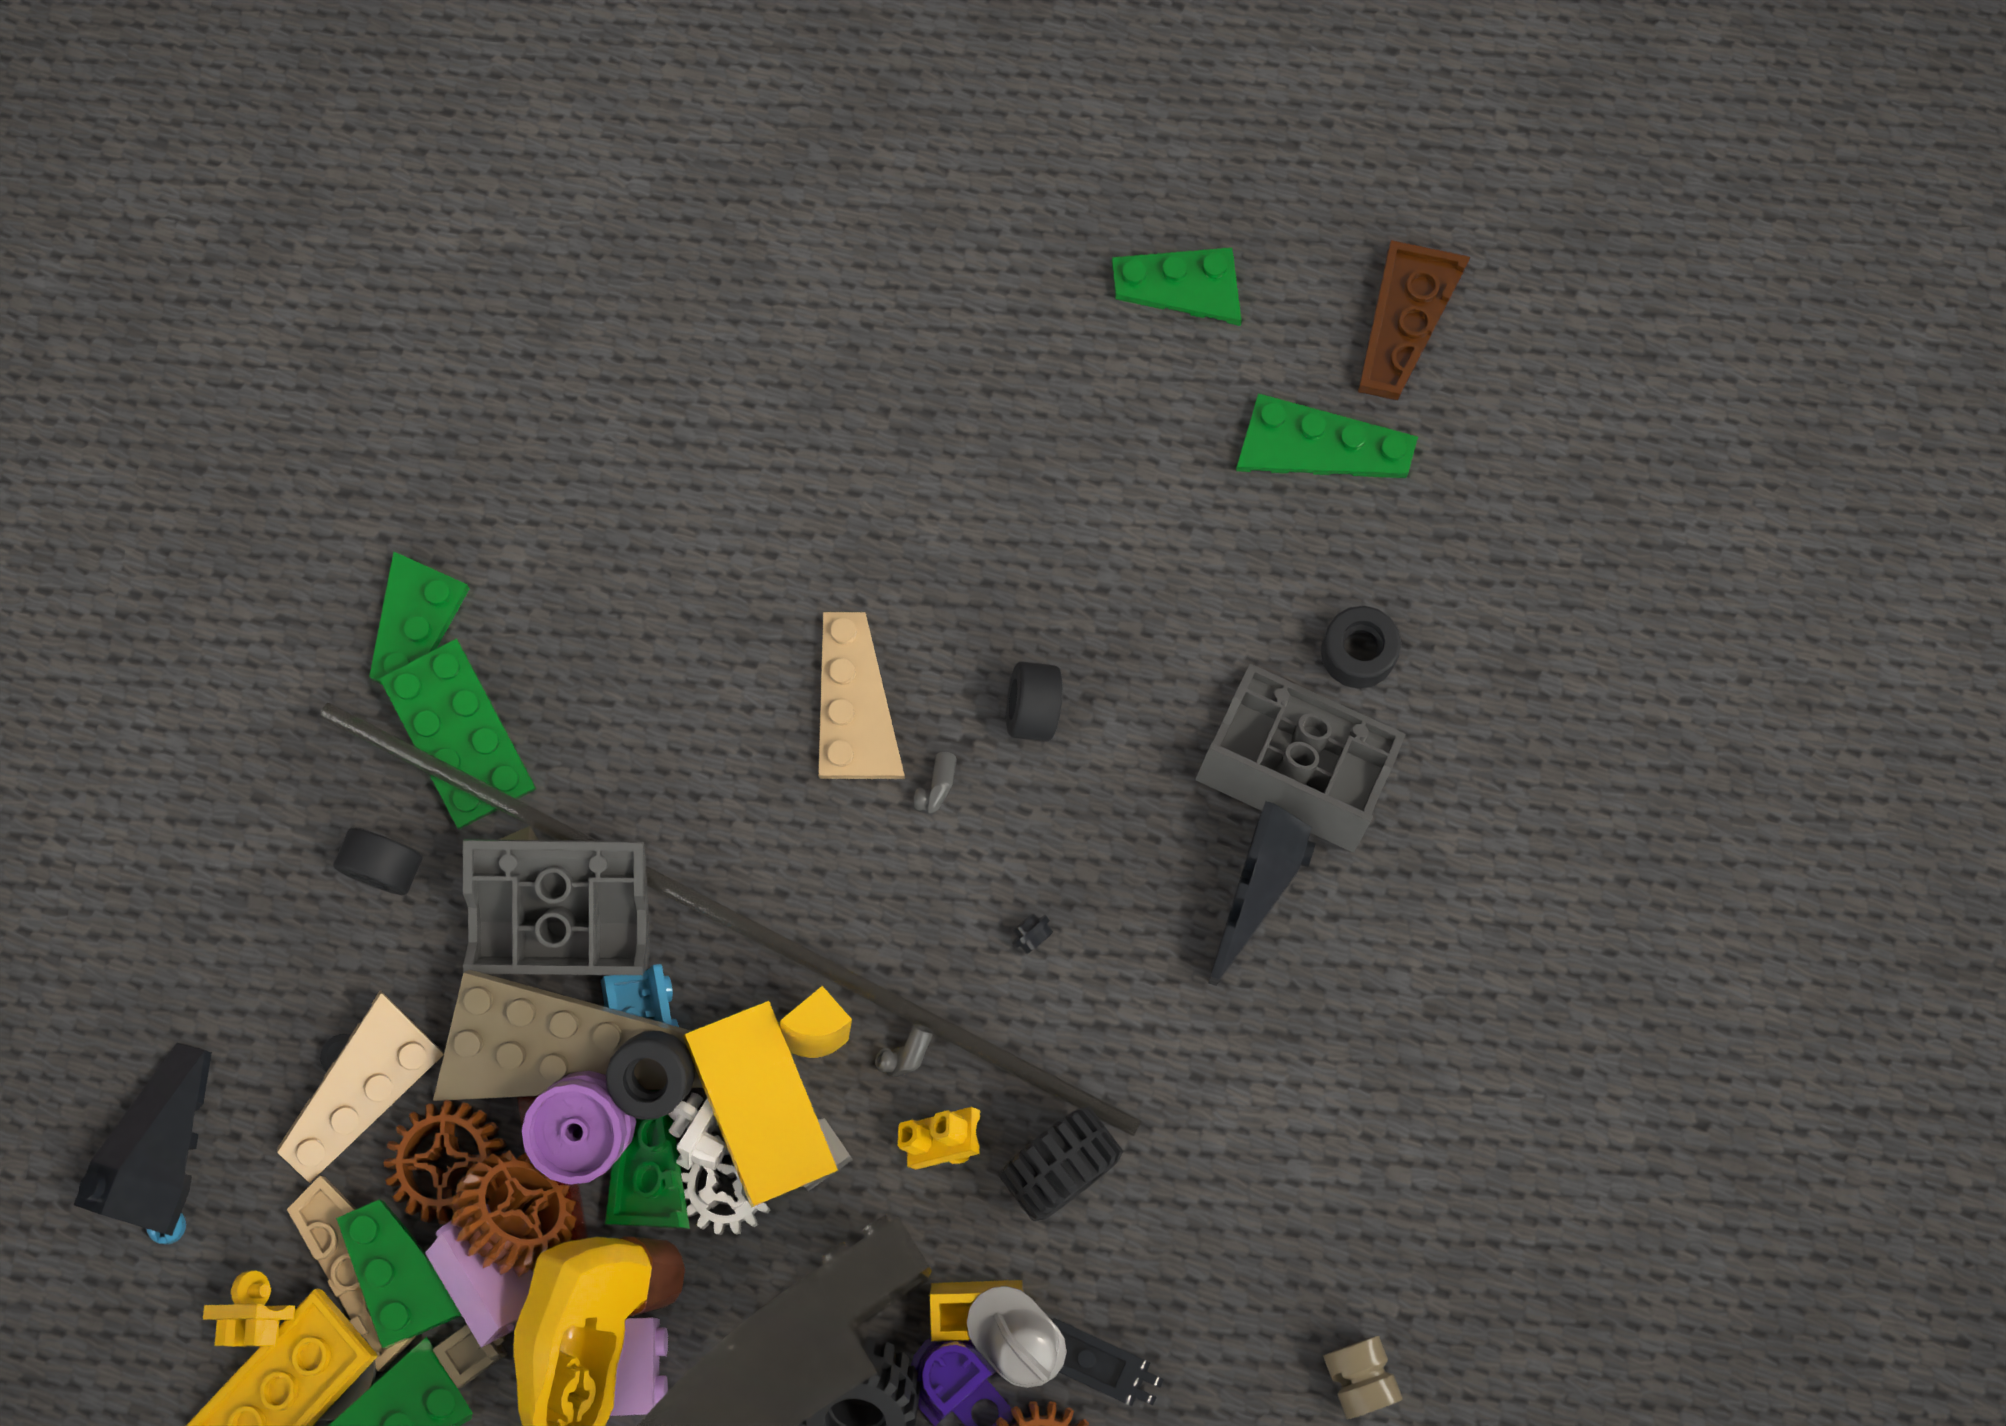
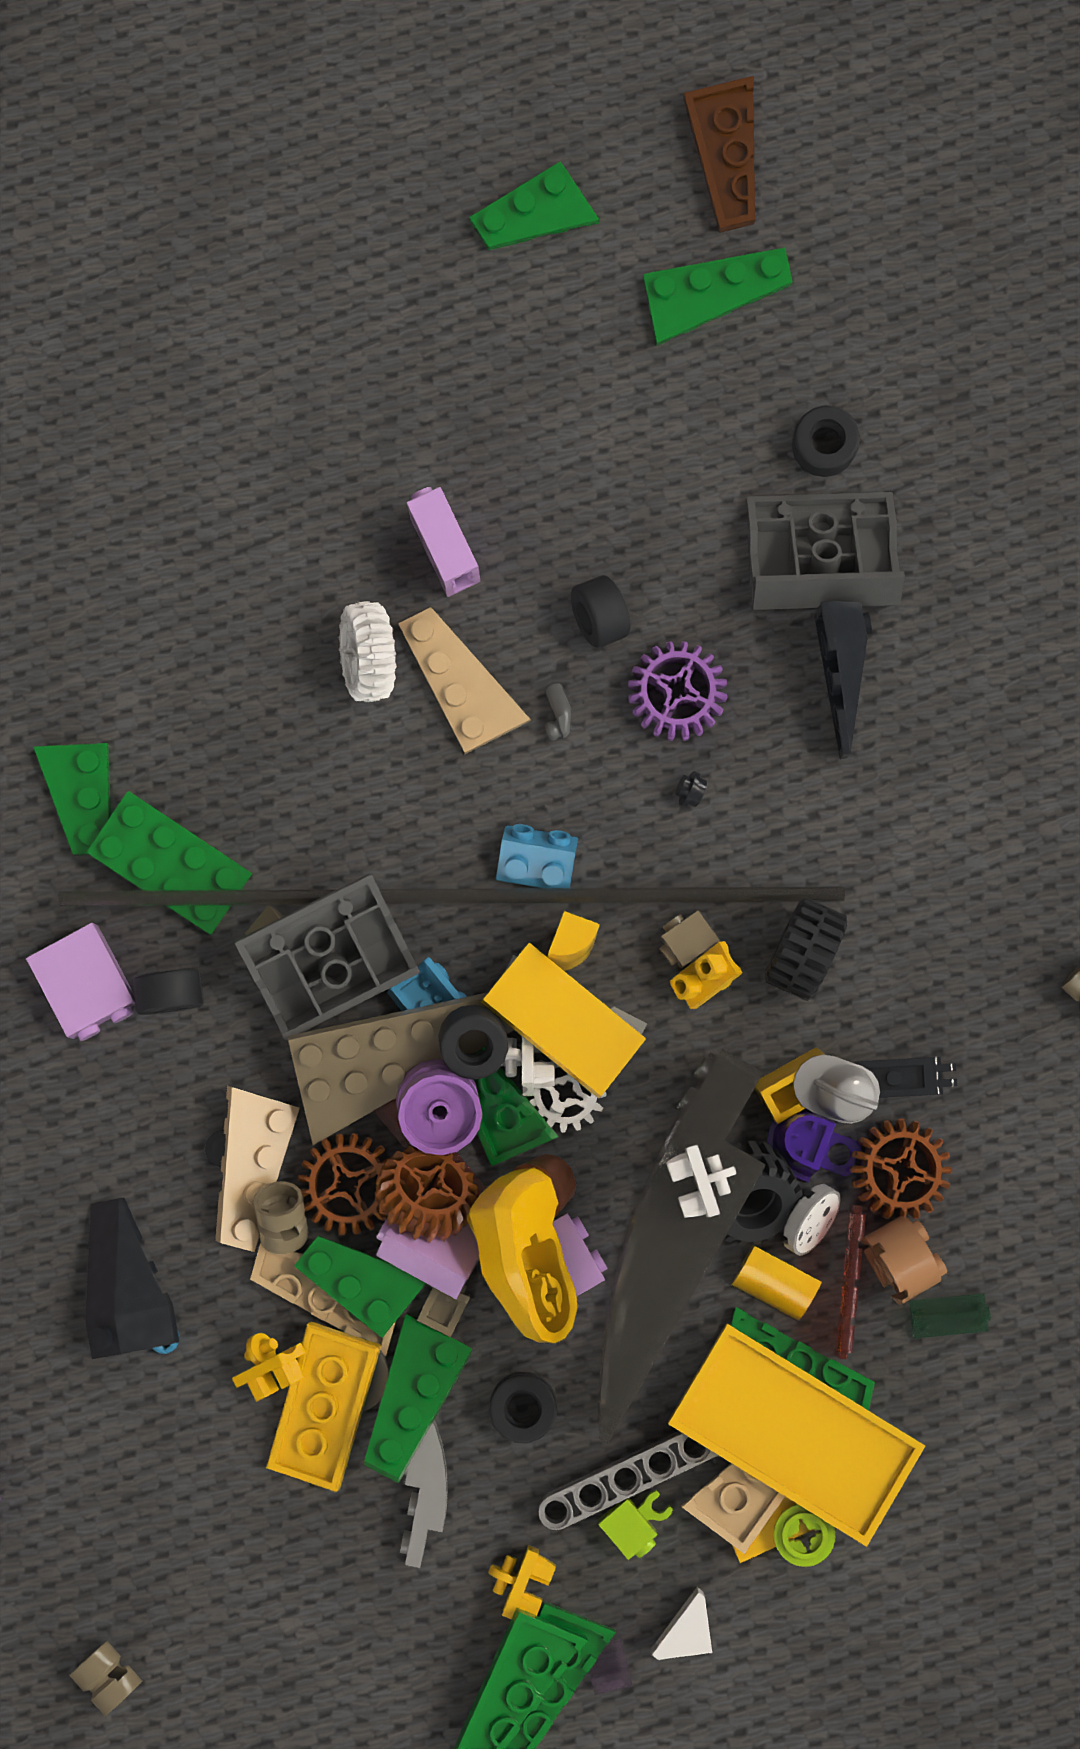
camera: 25 degrees left, 10 degrees up
dark grey arm [875,1024,934,1077] -> none
none -> lavender brick [26,923,135,1041]
none -> dark tan wheel [253,1182,309,1254]
none -> white gear [338,601,397,702]
none -> lavender brick [407,487,480,597]
none -> dark azure bracket [496,824,578,892]
none -> medium lavender gear [628,641,727,741]
none -> dark tan brick [659,911,720,969]
none -> white hips [666,1145,737,1218]

